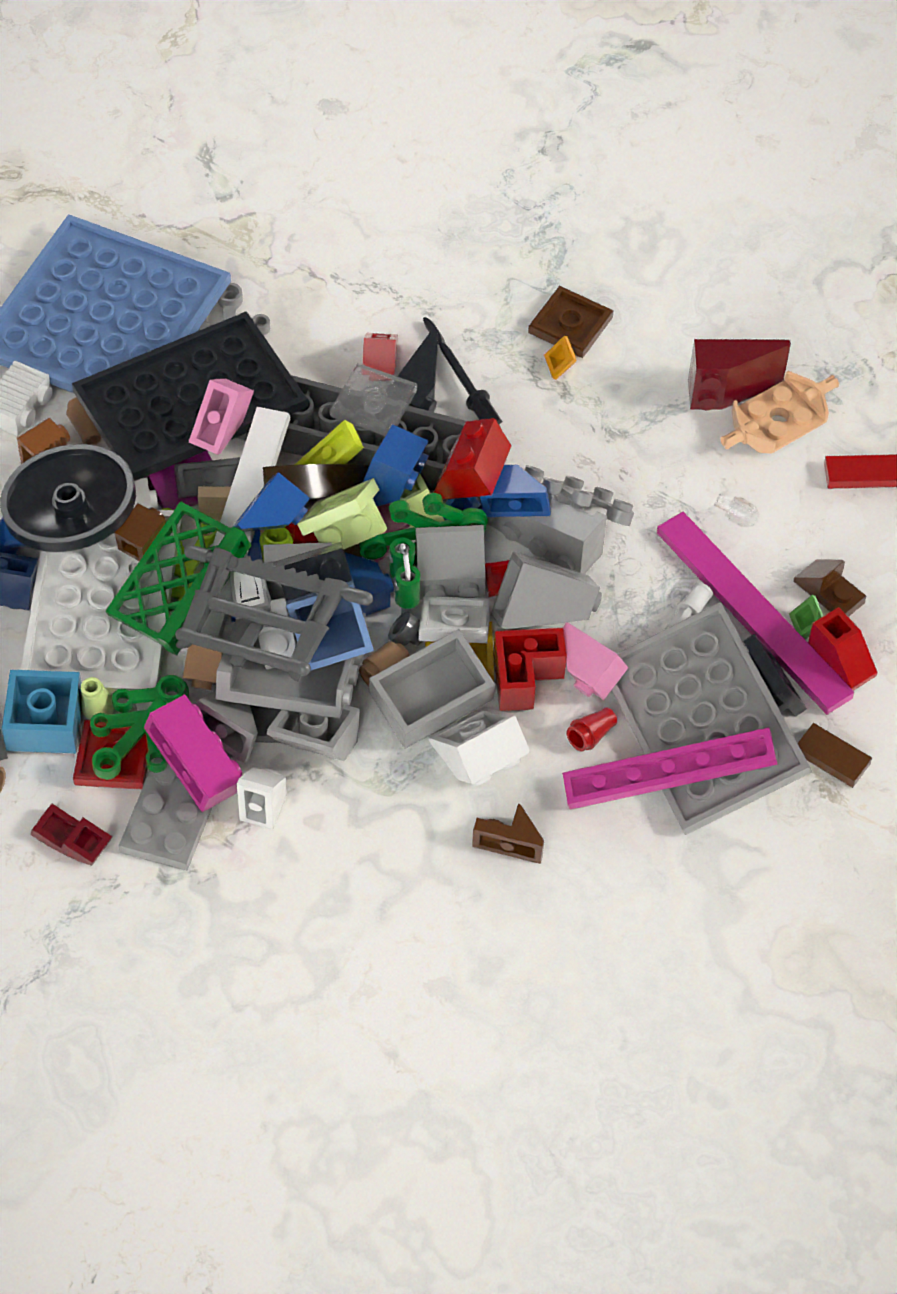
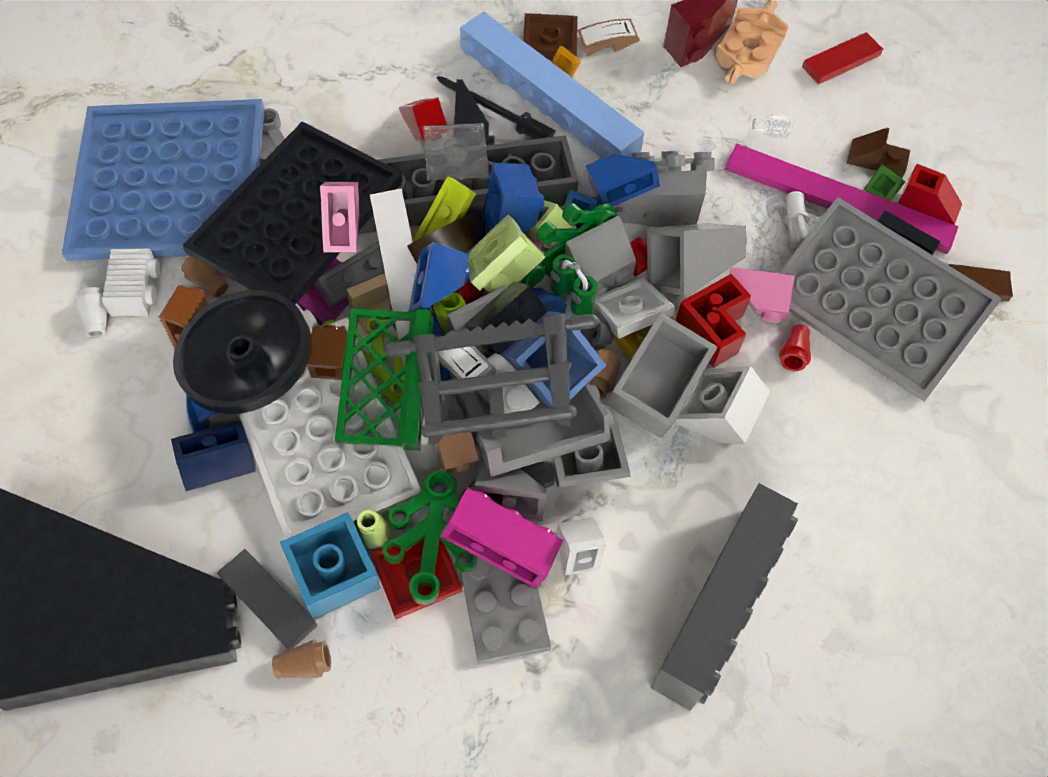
camera: 30 degrees left, 5 degrees up
dark red slope [30,803,113,866] -> none
red slope [433,418,512,499] -> none
reddish brown slope [472,804,544,864] -> none
dark pink plate [562,727,778,810] -> none
none -> light blue brick [460,11,645,158]
none -> slope [577,19,640,56]
none -> dark grey brick [651,483,798,711]

